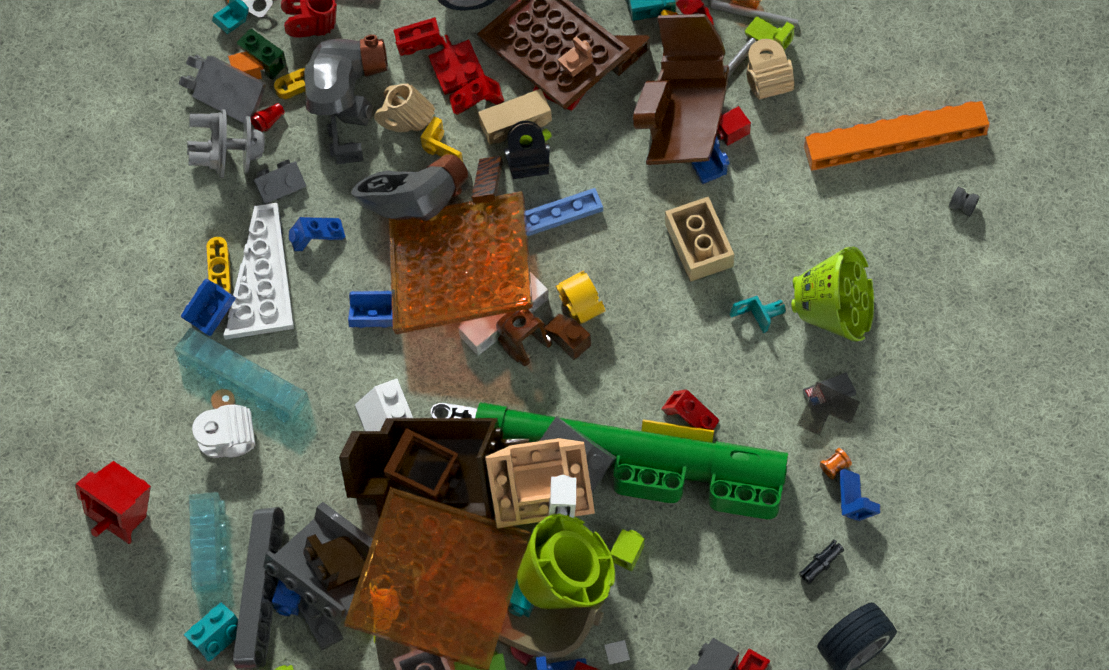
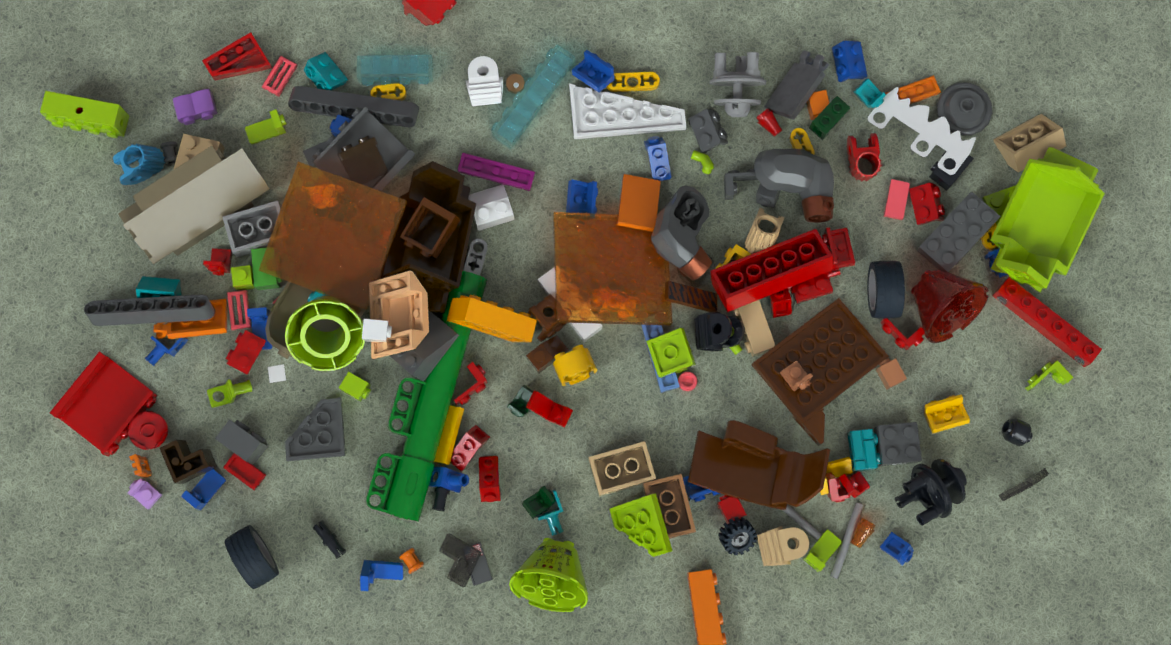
camera: 90 degrees right, 15 degrees up
none -> dark grey plate [285,398,346,462]
none -> yellow beam [370,83,407,101]
none -> blue bracket [429,467,469,493]
none -> black pin [432,487,450,512]
none -> light orange brick [447,295,537,342]
none -> red bracket [453,362,488,405]
none -> magenta plate [457,153,535,191]
none -> red bracket [479,456,501,502]
none -> dark green bracket [507,385,533,417]
none -> dark green bracket [522,486,555,519]
none -> red bracket [526,391,573,428]
none -> lime plate [609,493,672,557]
none -> orange tile [617,174,661,232]
none -> medium nougat brick [643,474,696,539]
none -> lime bracket [646,328,696,378]
none -> coral tile [678,372,697,391]
none -> lime arm [691,150,714,174]
none -> red brick [710,229,833,312]
none -> black wheel [718,517,757,556]
none -> blue bracket [832,41,868,82]

